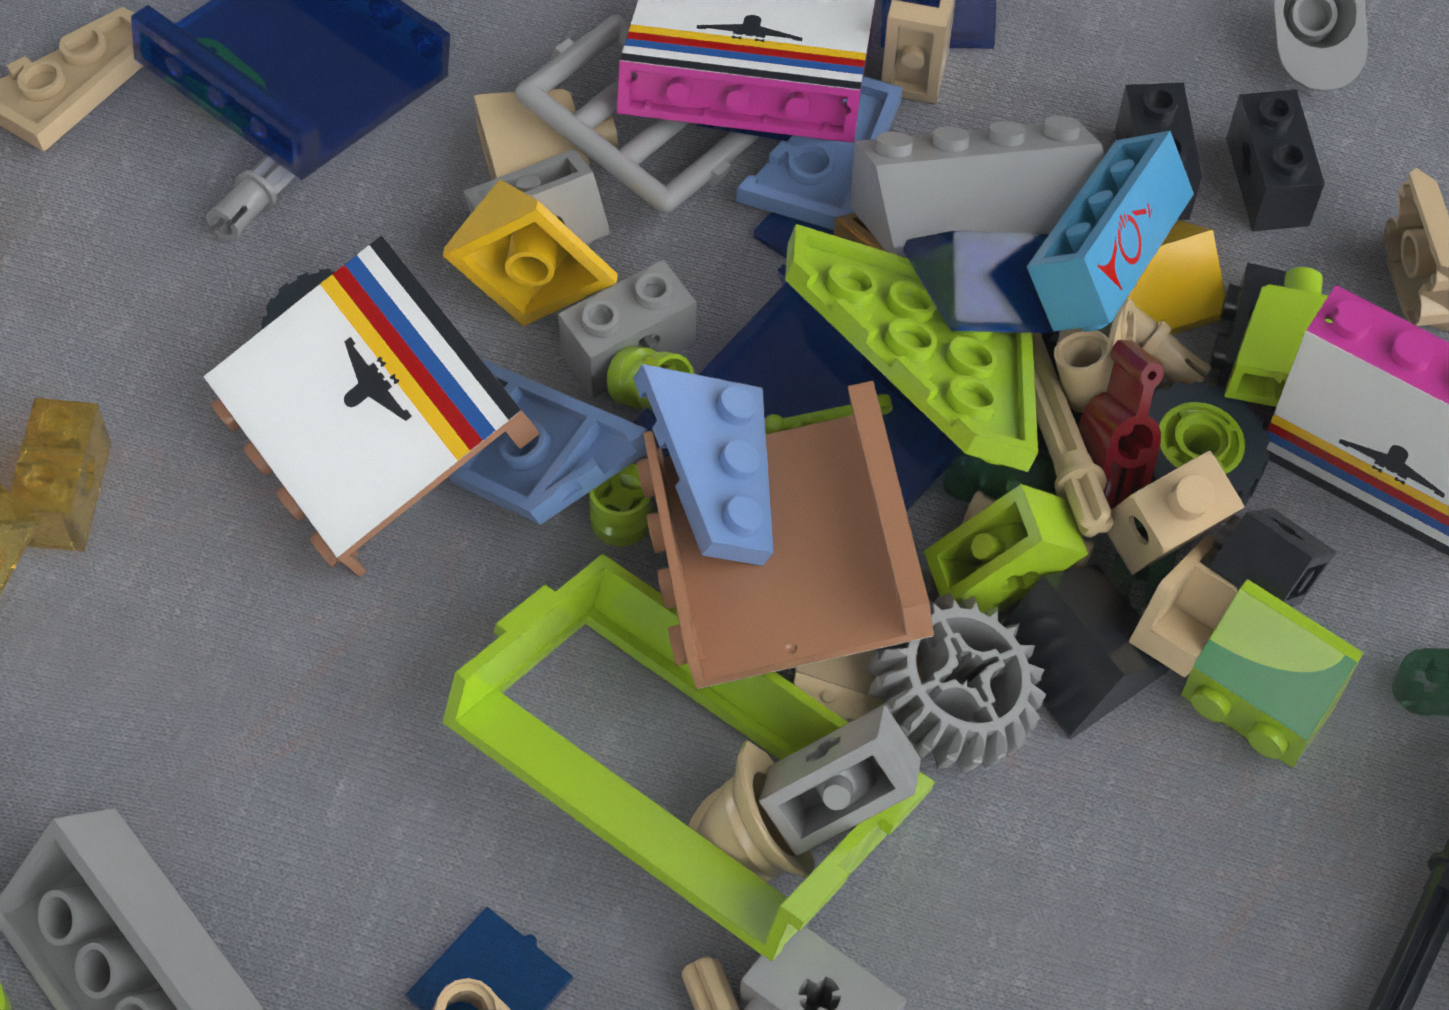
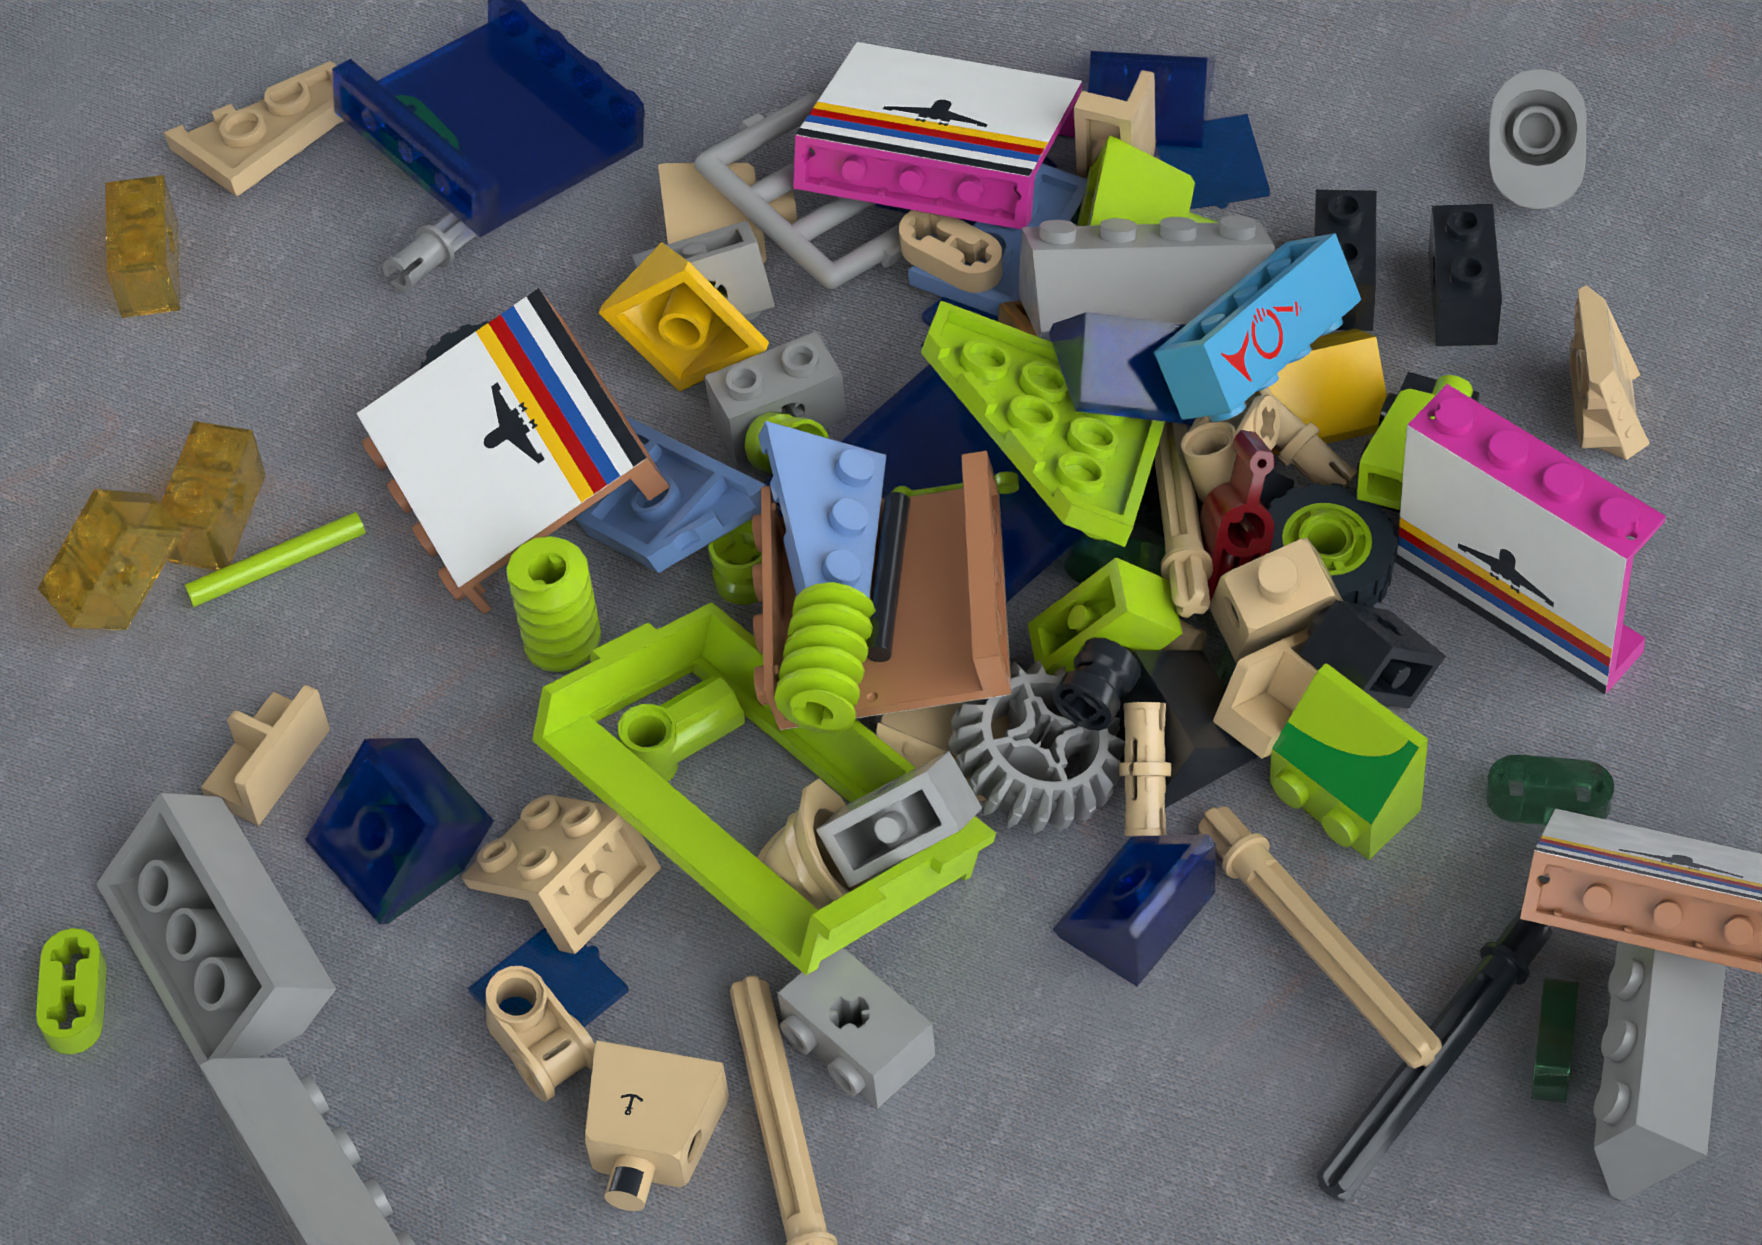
camera: 15 degrees right, 5 degrees down
none -> lime bar [184,511,366,608]
none -> tan panel [201,685,330,826]
none -> clear blue slope [305,738,494,924]
none -> tan bracket [462,795,661,954]
none -> lime piece [506,536,602,672]
none -> lime piece [618,675,745,782]
none -> lime piece [774,582,876,734]
none -> black bar [867,492,910,662]
none -> tan beam [899,210,1003,293]
none -> black wheel [1053,637,1141,731]
none -> clear blue slope [1053,834,1216,987]
none -> lime torso [1077,135,1219,226]
none -> tan pin [1119,702,1171,837]
none -> clear blue piece [1155,114,1270,210]
none -> tan axle [1198,806,1442,1069]

